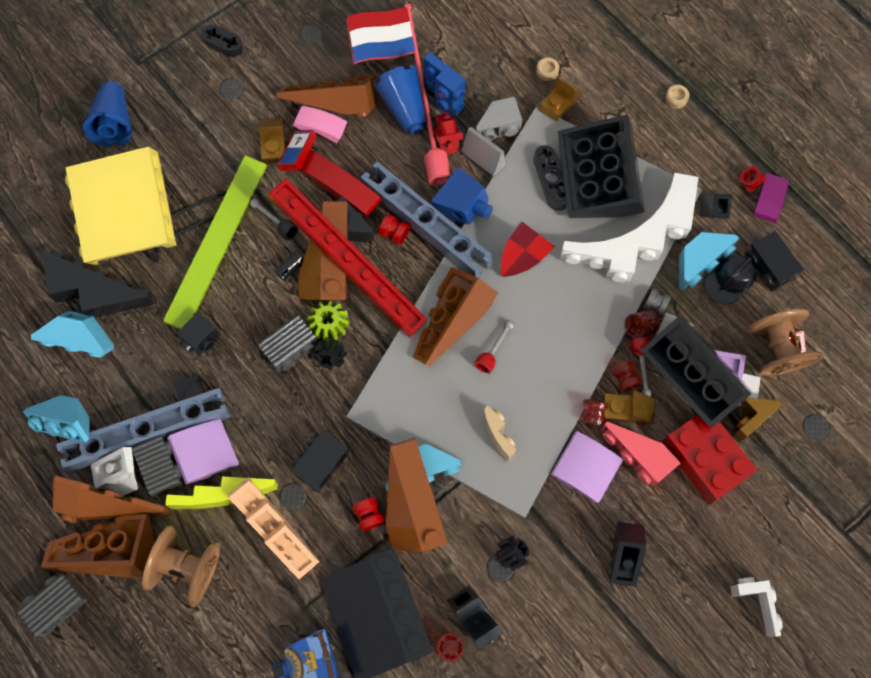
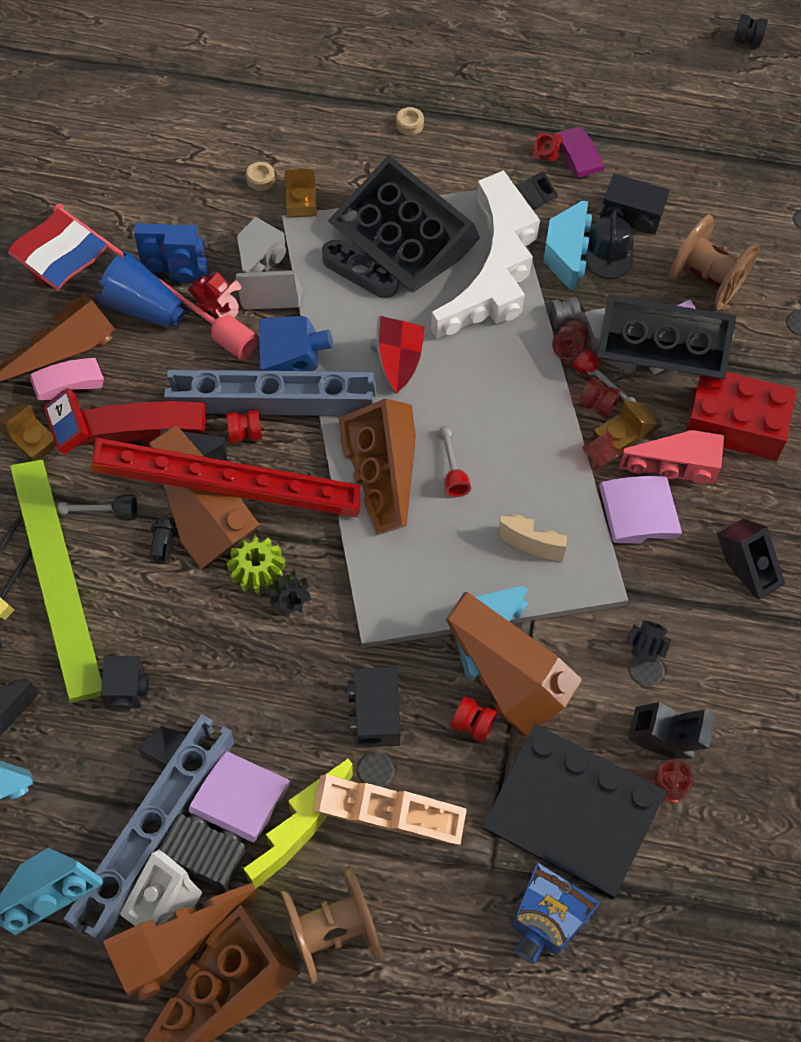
camera: 40 degrees left, 10 degrees down
dark grey brick [257,315,318,372] -> none
pearl gold slope [733,398,783,442] -> none

